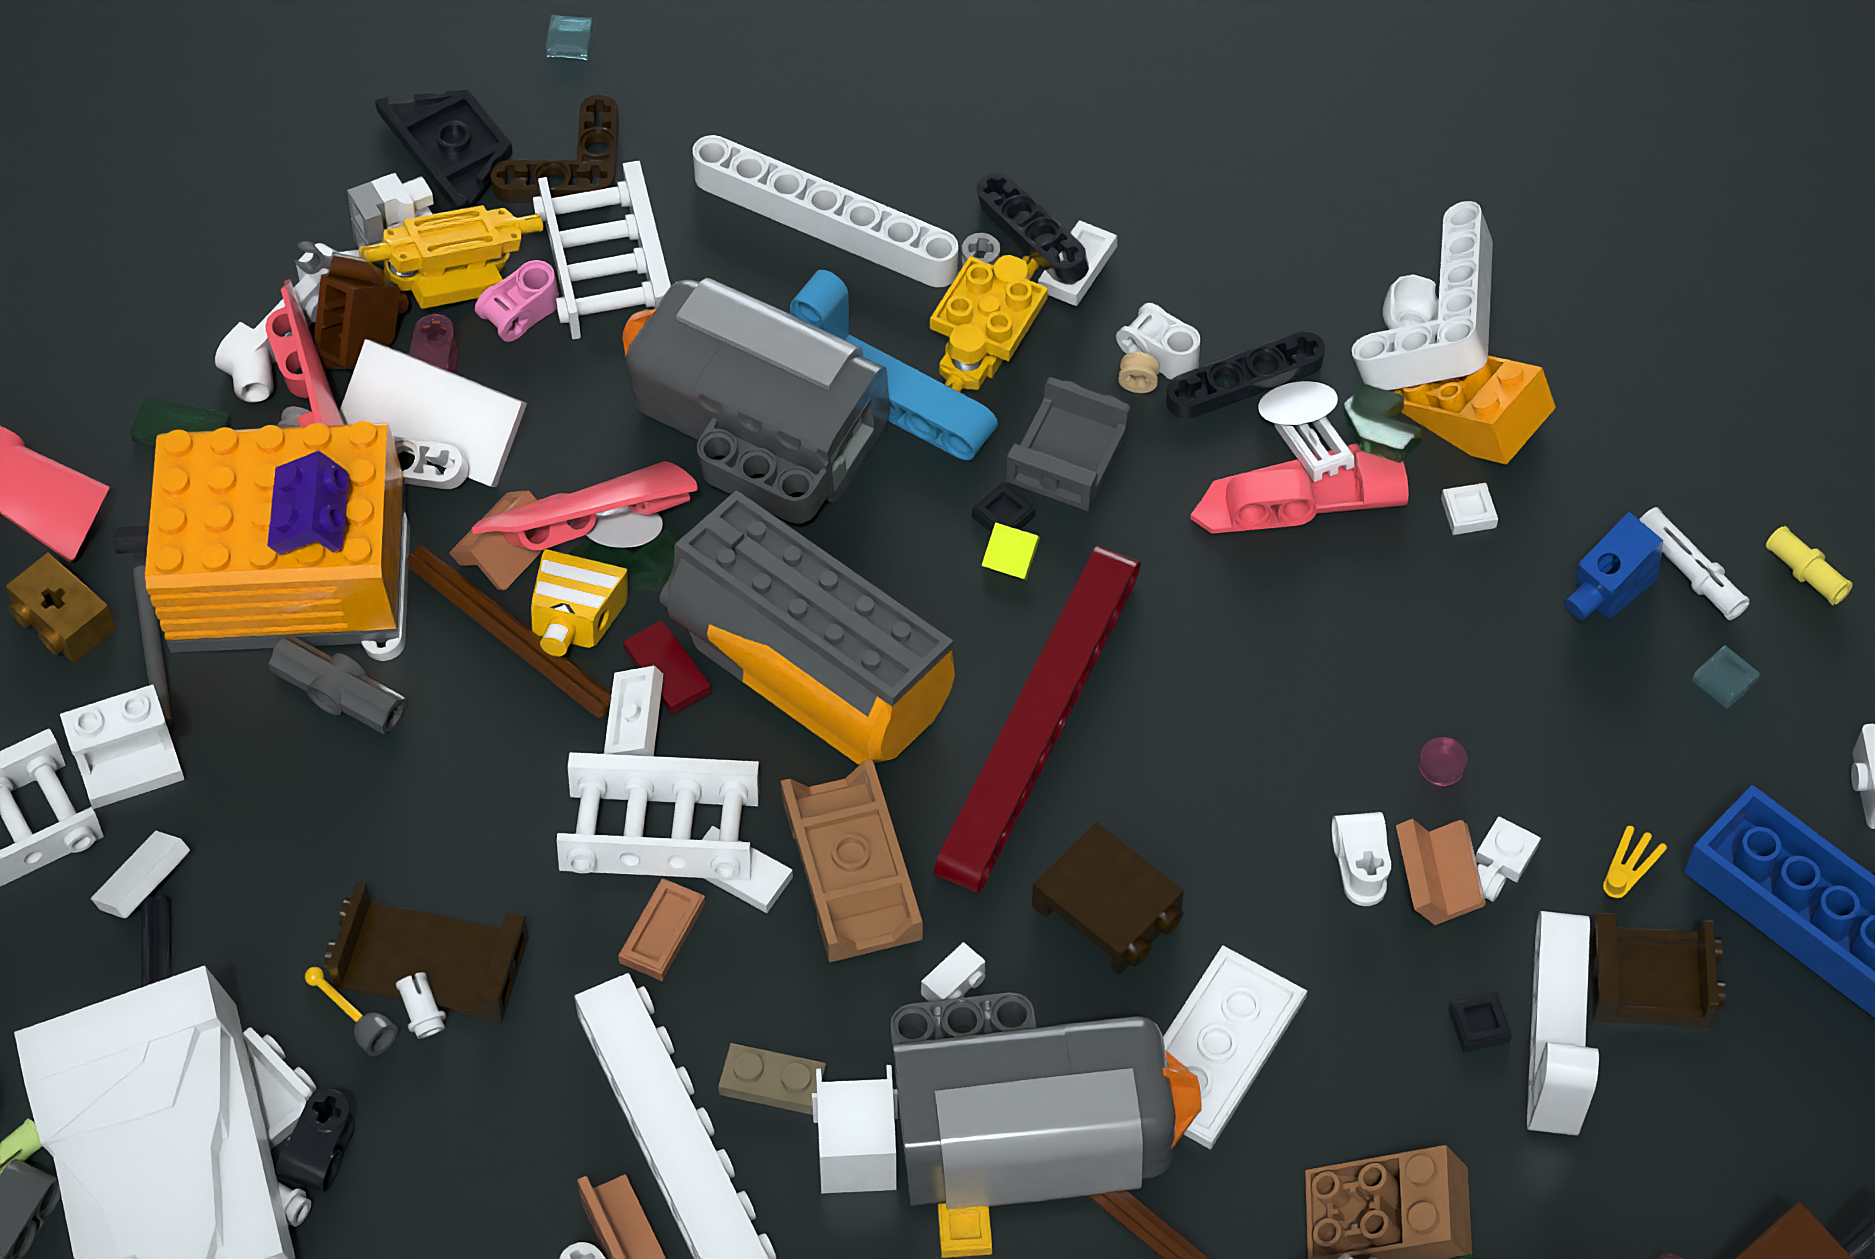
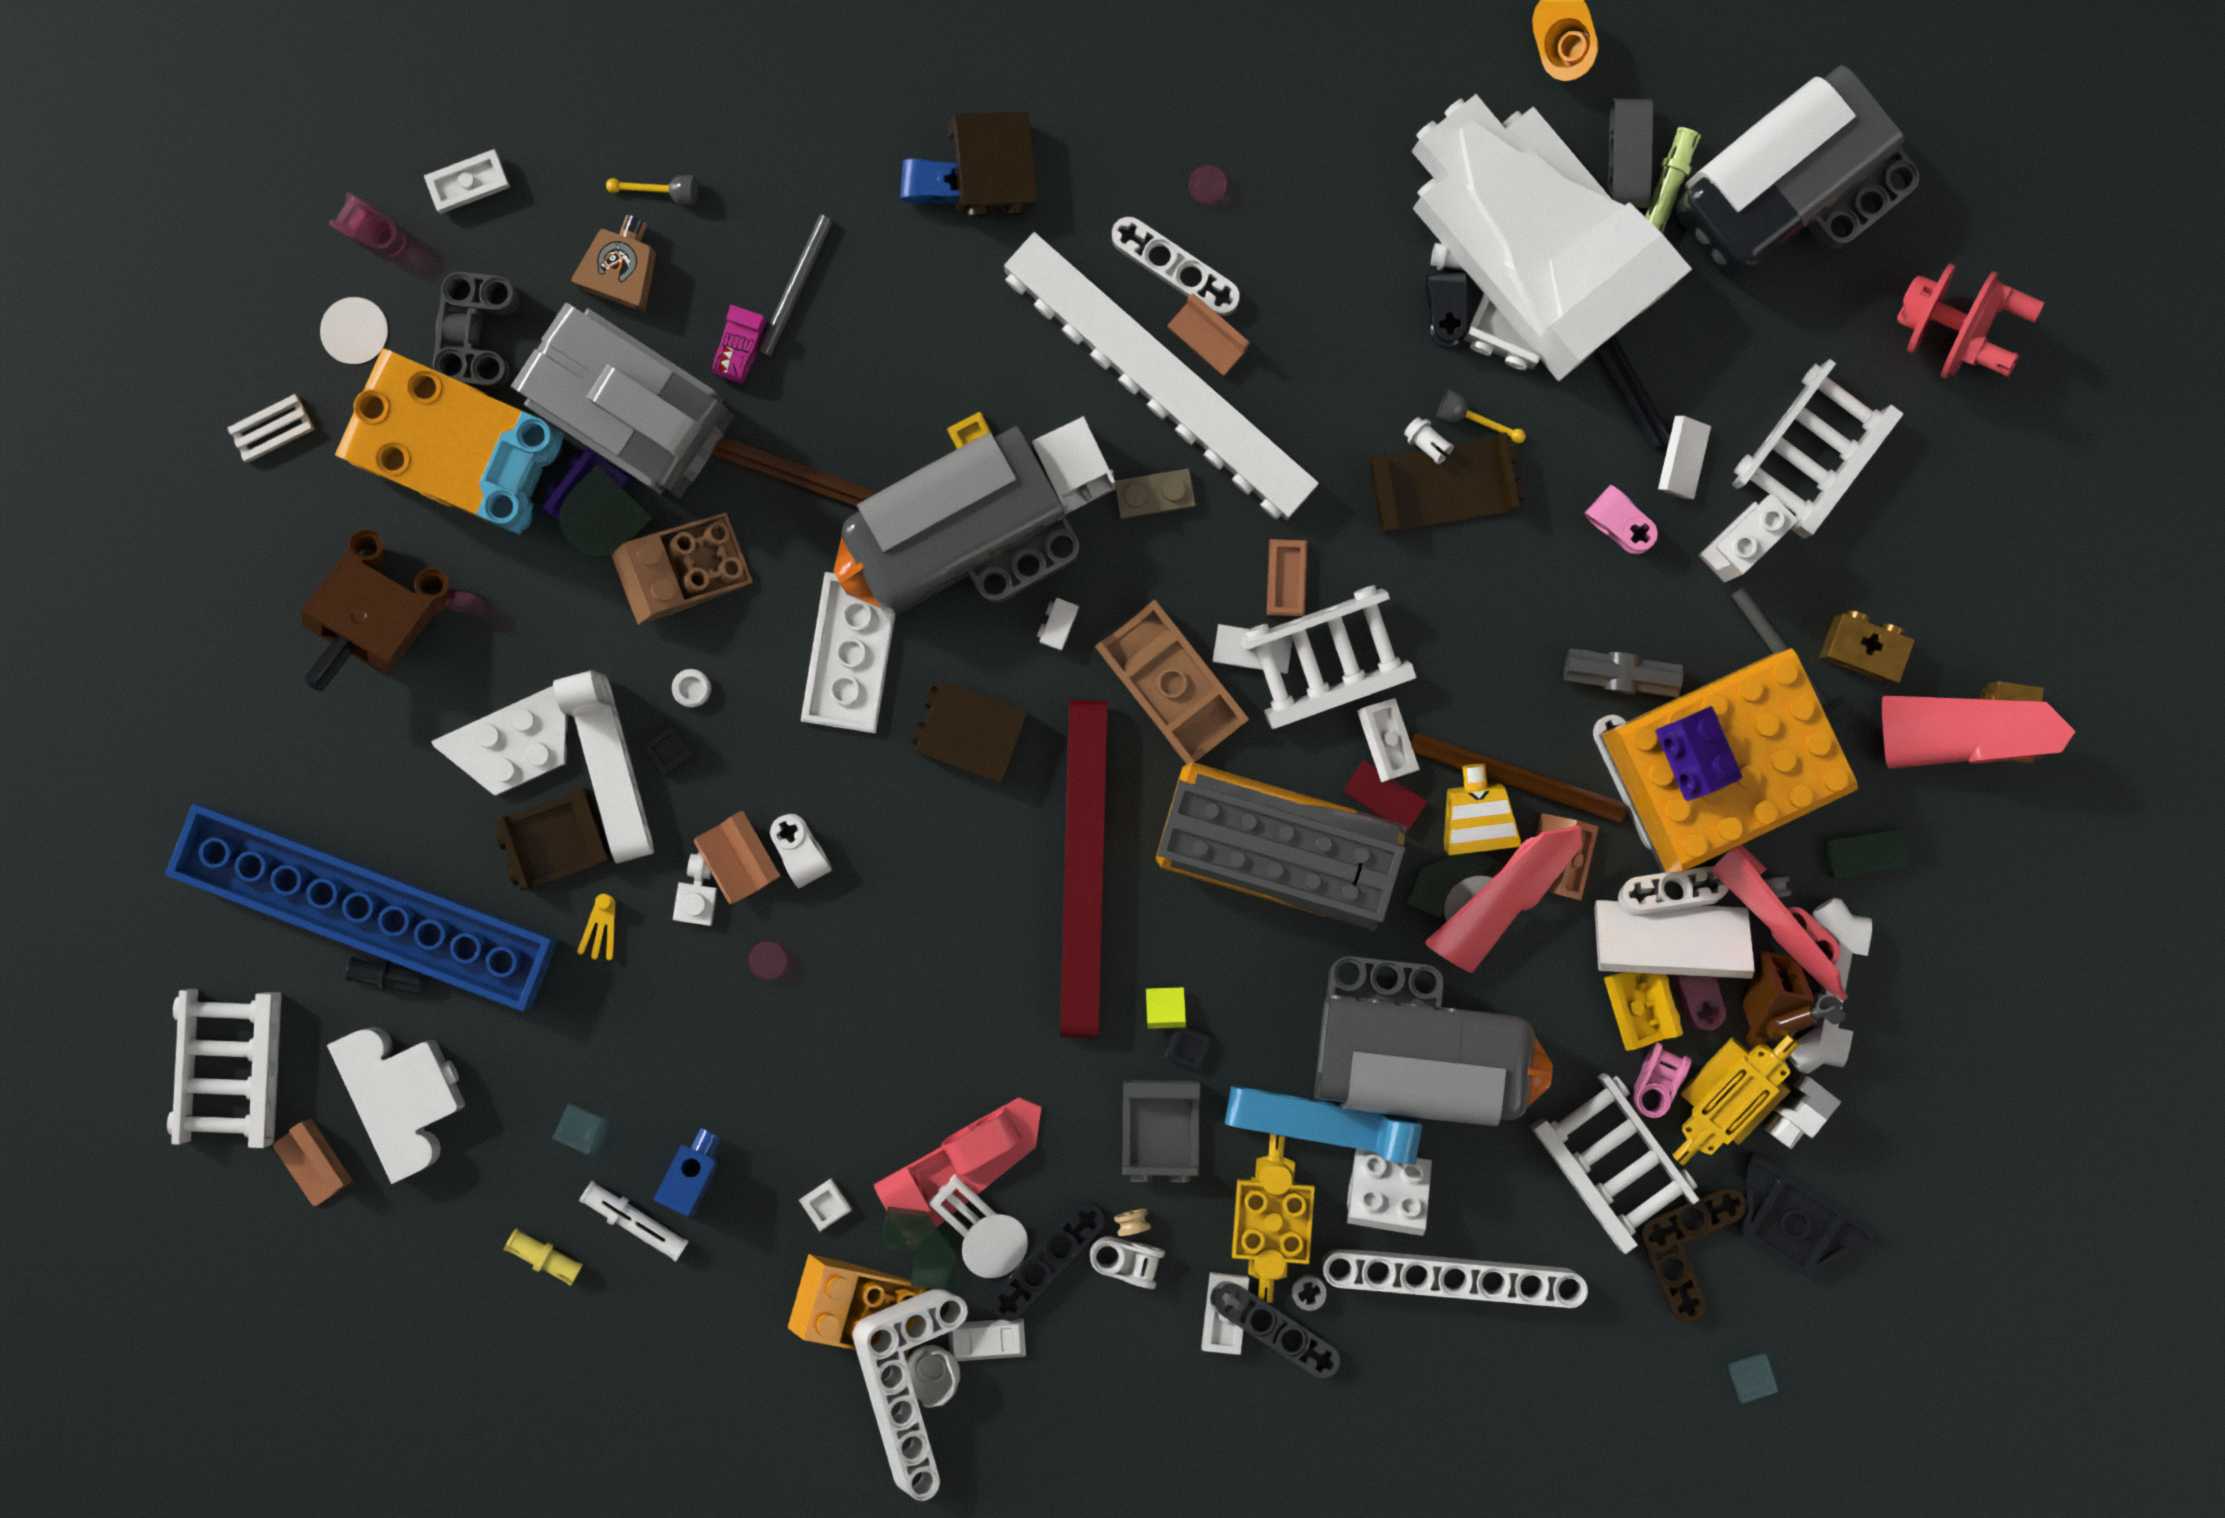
camera: 160 degrees right, 30 degrees up
none -> white wing [431,686,568,796]
none -> white tile [672,669,711,707]
none -> white tile [948,1318,1026,1361]
none -> white plate [1347,1149,1432,1236]
none -> bright pink piece [1584,485,1658,555]
none -> yellow bracket [1604,972,1683,1051]

